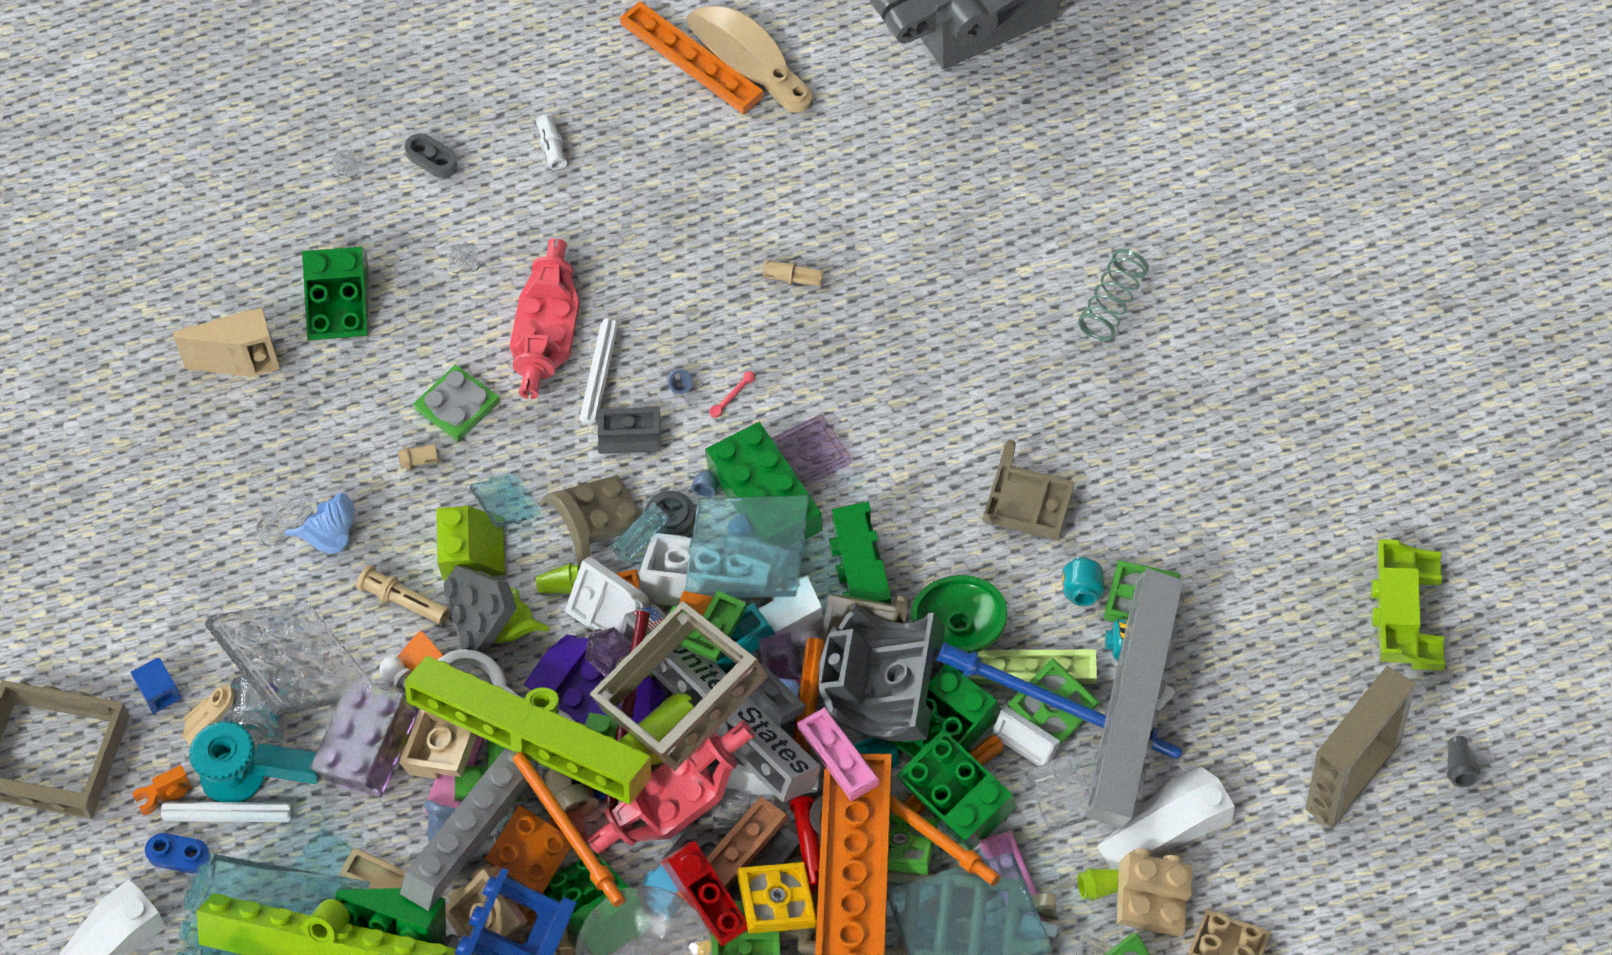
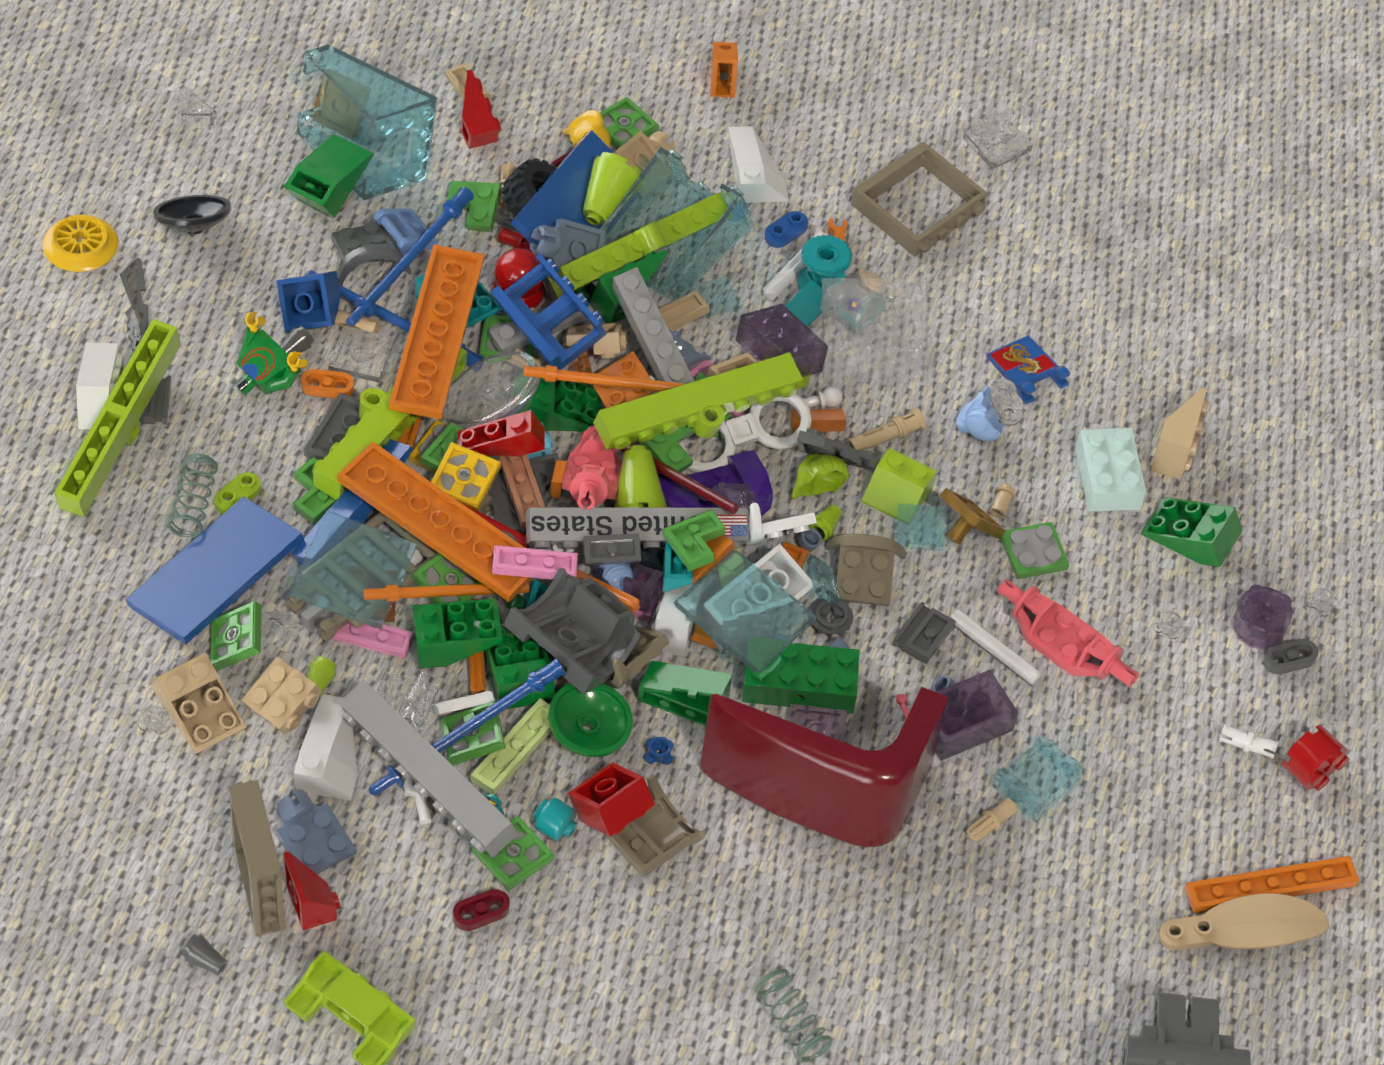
camera: 115 degrees right, 5 degrees down
blue panel [130,658,182,714] -> none
dark tan window [590,601,768,771] -> none
none -> sand blue plate [276,790,357,874]
none -> red slope [283,851,341,931]
none -> dark red plate [453,889,510,931]
none -> orange tile [550,460,567,499]
none -> red brick [568,762,655,837]
none -> blue plate [645,737,674,765]
none -> dark red piece [700,687,949,848]
none -> clear purple brick [935,670,1019,761]
none -> pearl gold tile [940,488,1006,544]
none -> blue flag [986,335,1070,405]
none -> clear light blue panel [992,734,1083,822]
none -> light aqua brick [1075,428,1146,512]
none -> clear purple brick [1232,585,1293,649]
none -> red brick [1282,725,1350,791]

